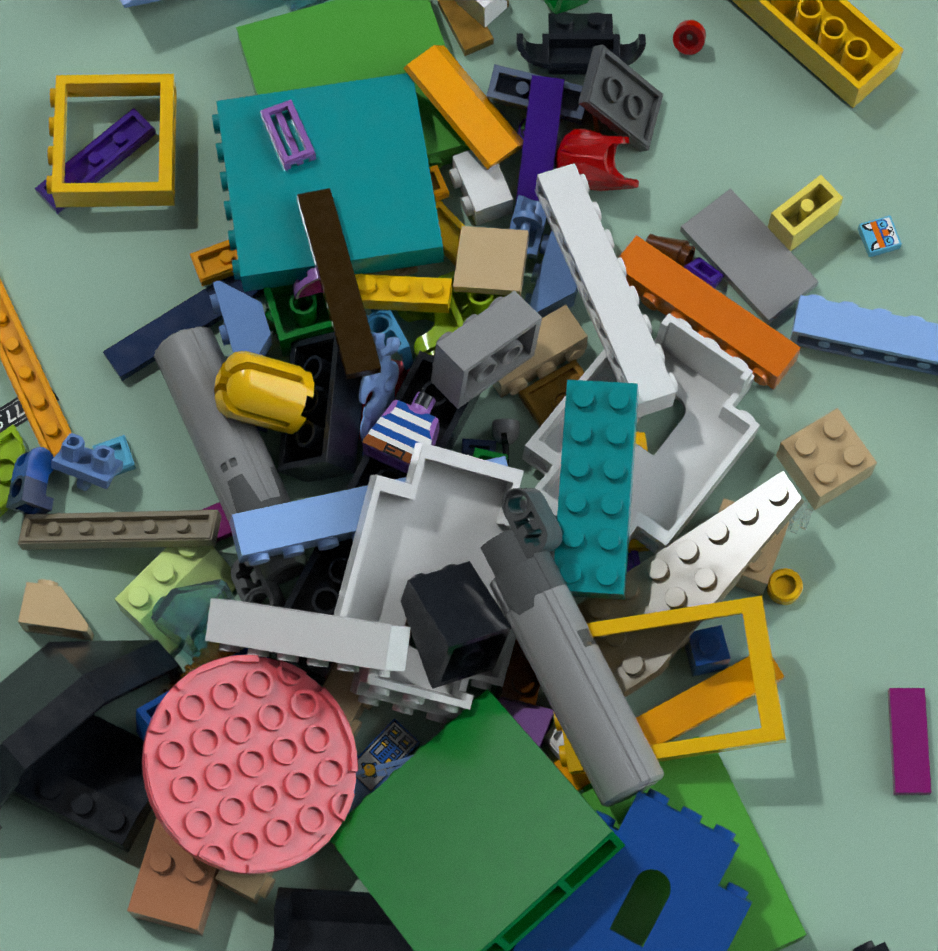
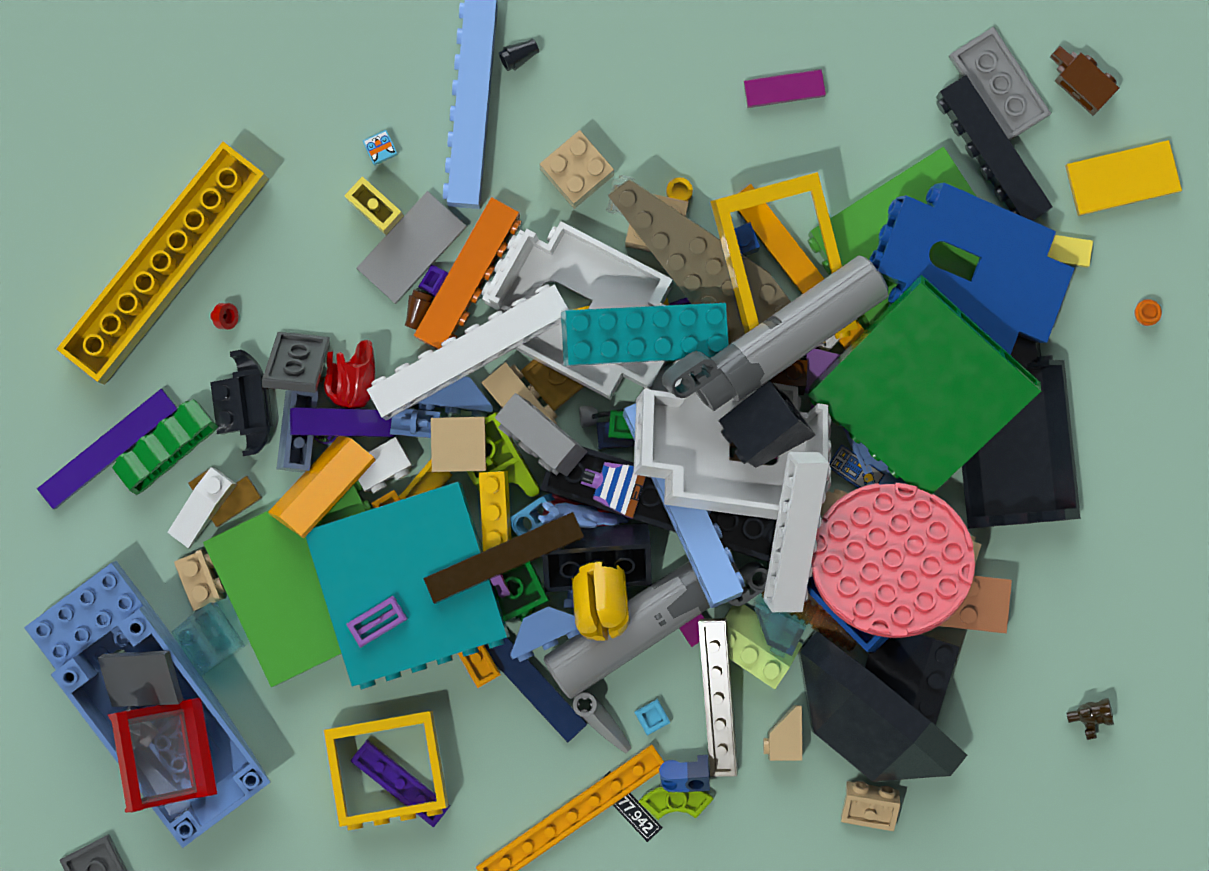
camera: 95 degrees left, 15 degrees up
medium blue hips [51,433,123,491] -> none
none -> light grey piece [573,692,631,753]

